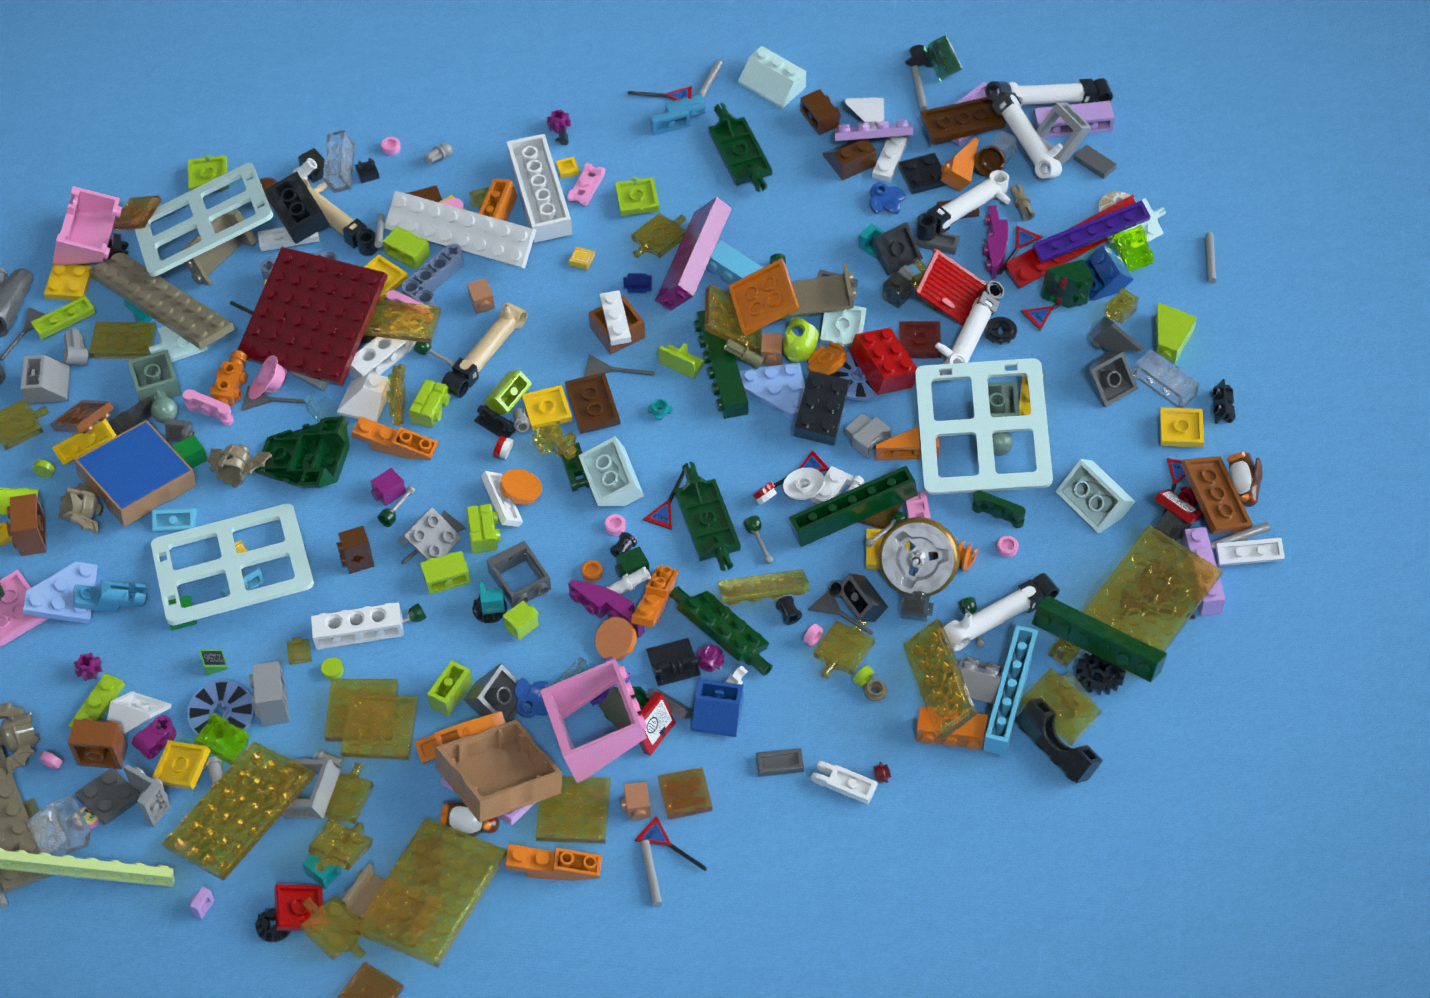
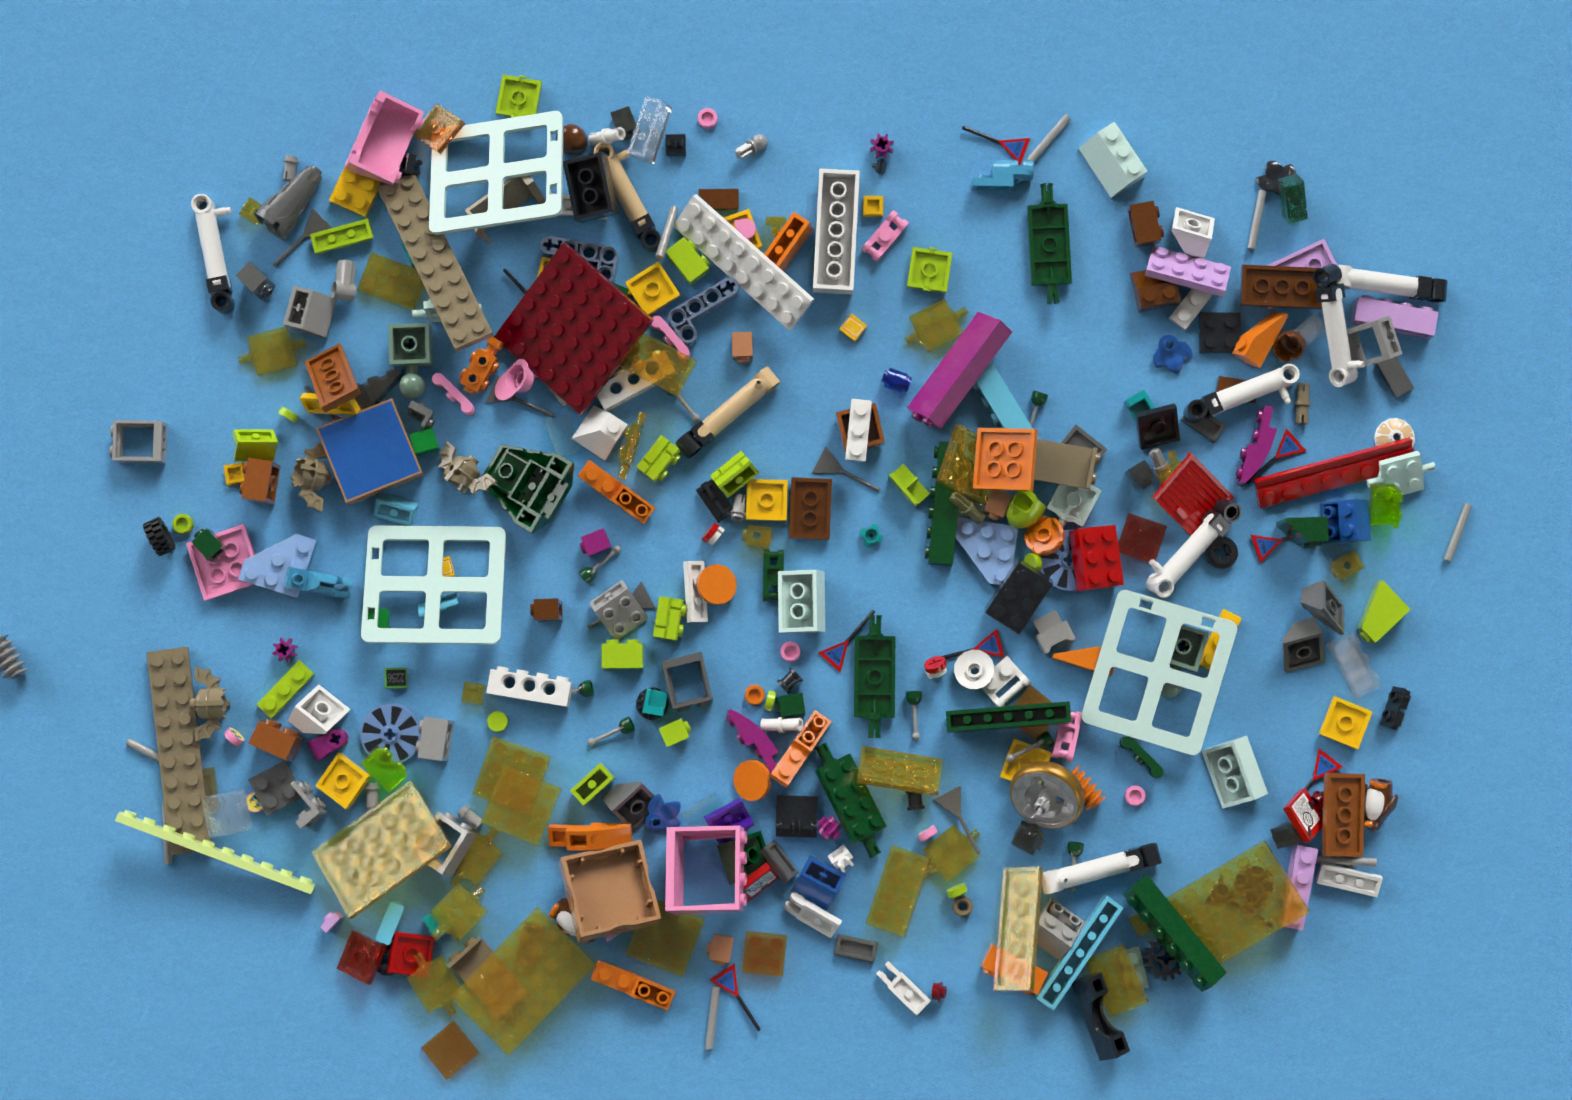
camera: 20 degrees right, 30 degrees up
clear yellow tile [553,431,577,460] -> none
black hinge [829,573,888,622] -> none
dark purple plate [1032,200,1151,264] -> none
none -> clear red plate [336,930,387,985]
none -> medium azure slope [375,901,404,945]
none -> hinge [588,716,636,746]
none -> lime tile [764,690,777,712]
none -> white hinge [784,892,842,938]
none -> clear yellow plate [866,845,932,937]

